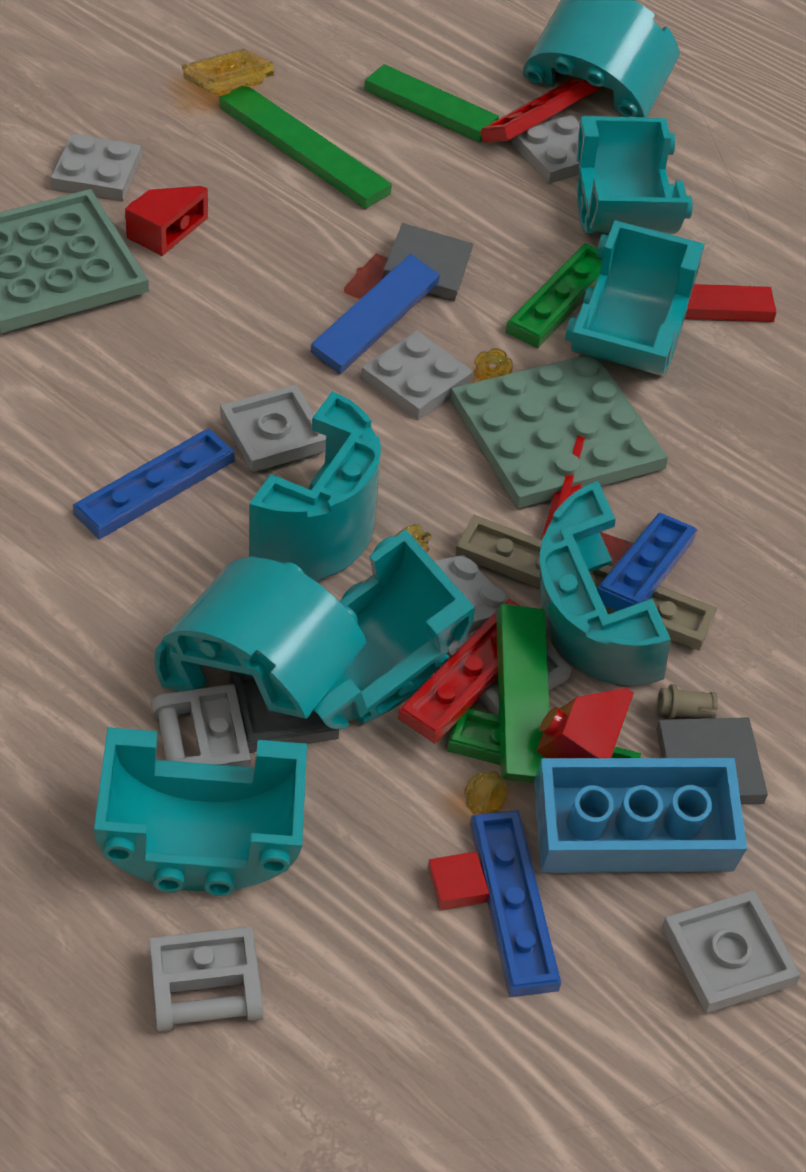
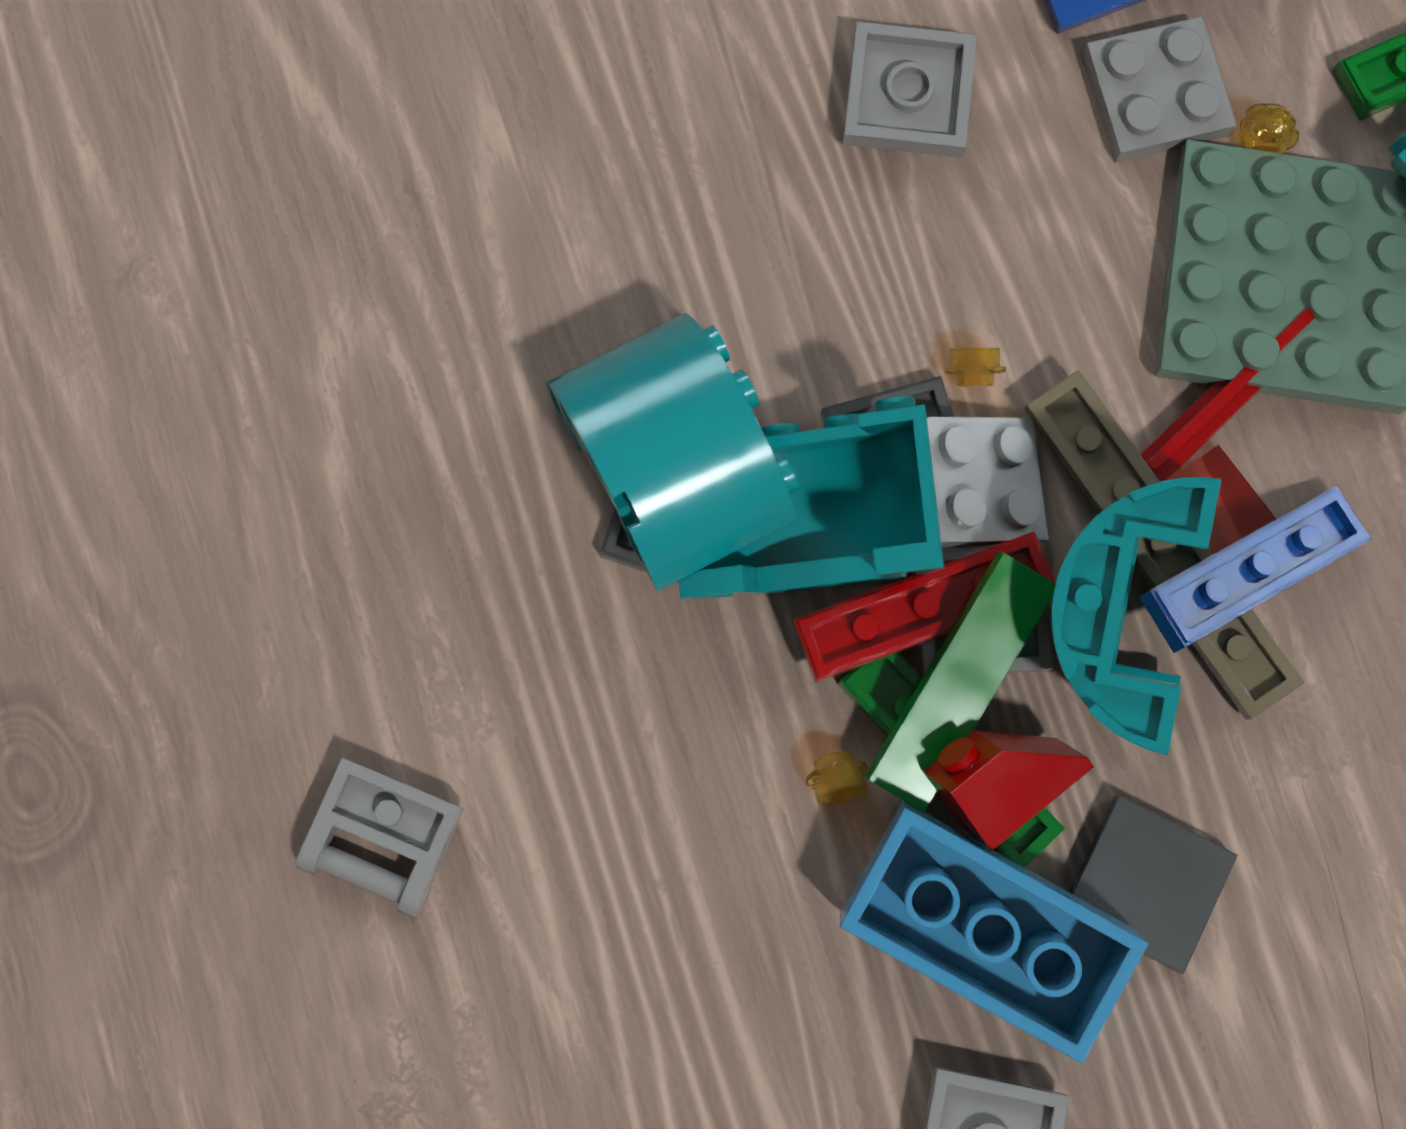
camera: 35 degrees right, 30 degrees up
blue tile [73,428,235,540] -> none
teal cylinder [94,727,307,896] -> none
light grey plate [151,684,251,767] -> none
teal cylinder [249,391,381,580] -> none
red tile [428,851,489,911] -> none
blue tile [470,810,561,997] -> none
dark tan pin [657,684,718,720] -> none

